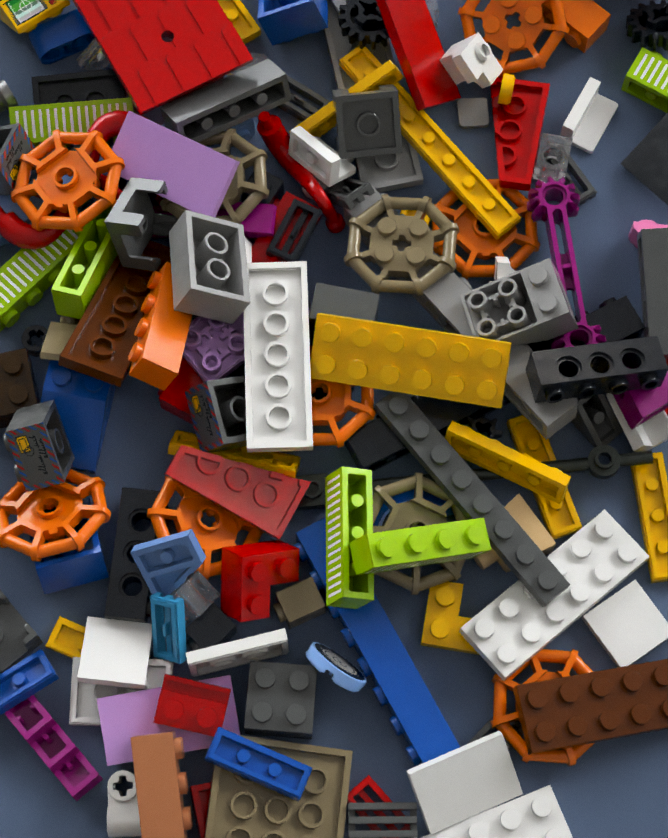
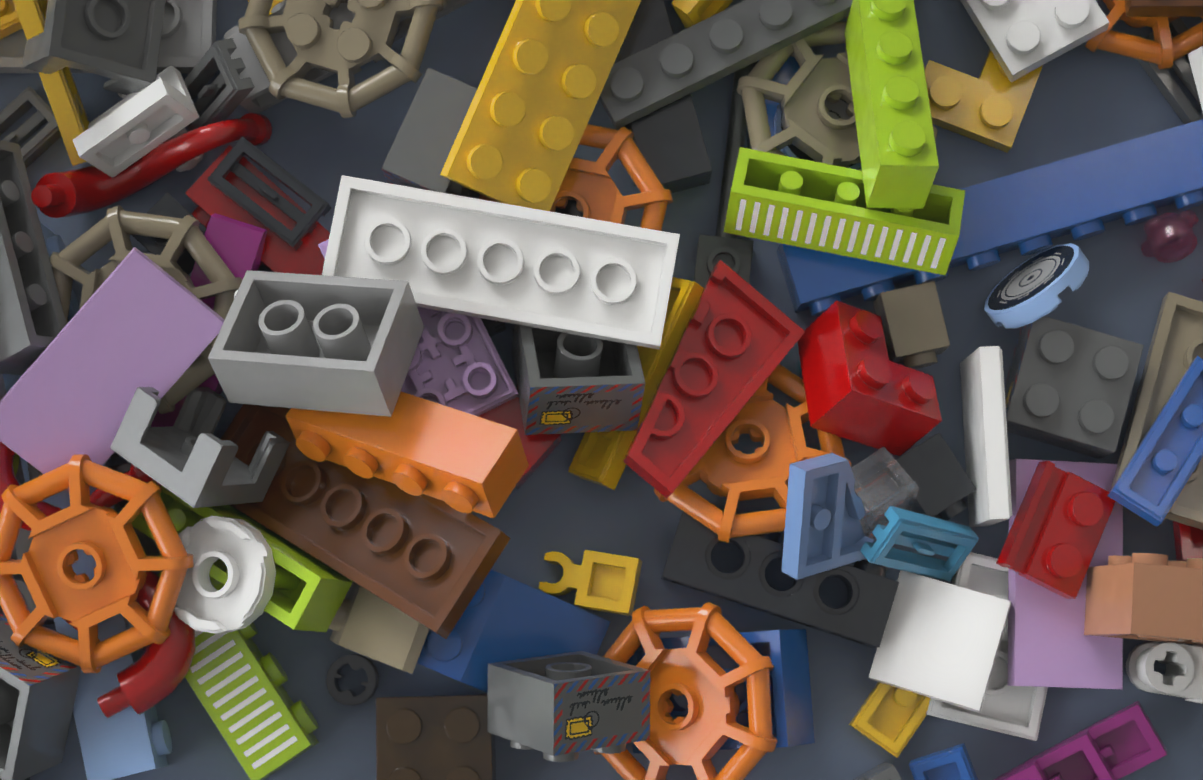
camera: 75 degrees left, 10 degrees up
none -> white tile [174,516,276,634]
none -> yellow plate [538,550,642,616]
none -> clear pink plate [1140,210,1198,263]

